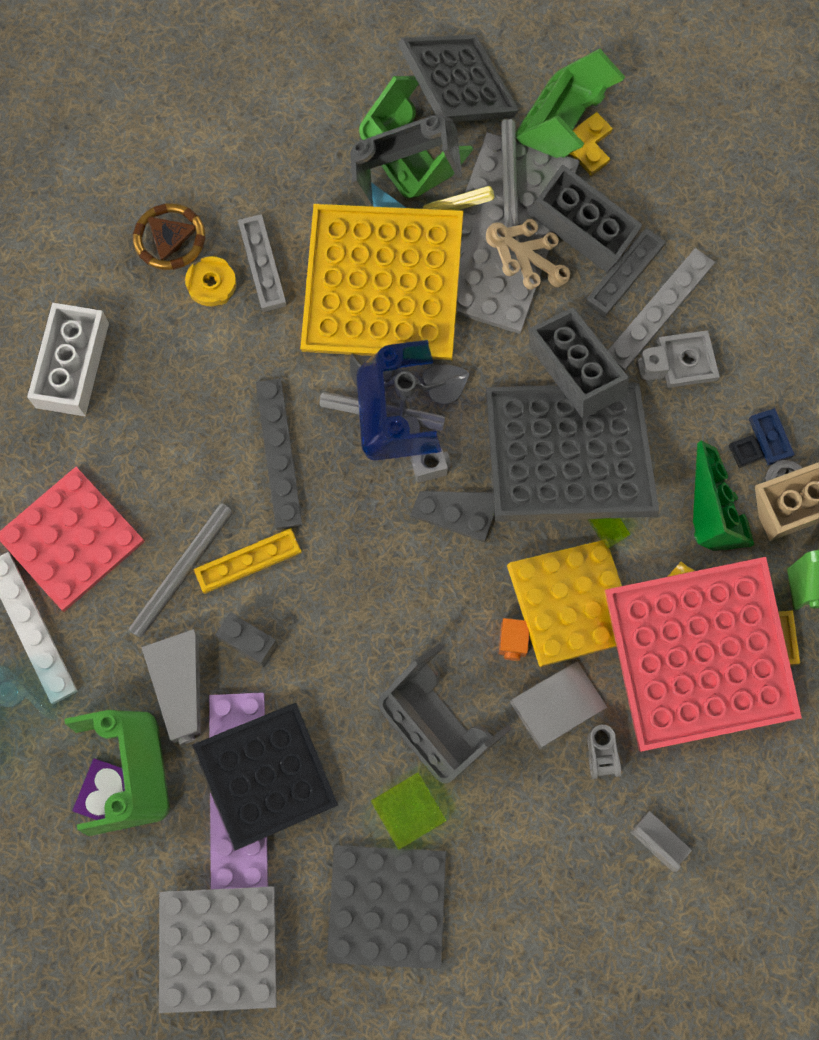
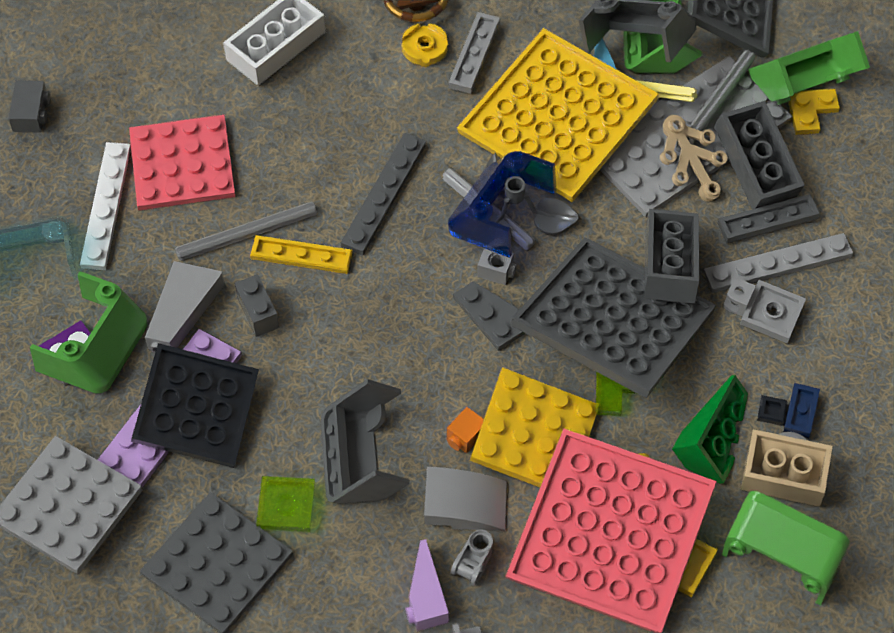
camera: 35 degrees right, 15 degrees down
none -> lavender slope [405,539,449,631]

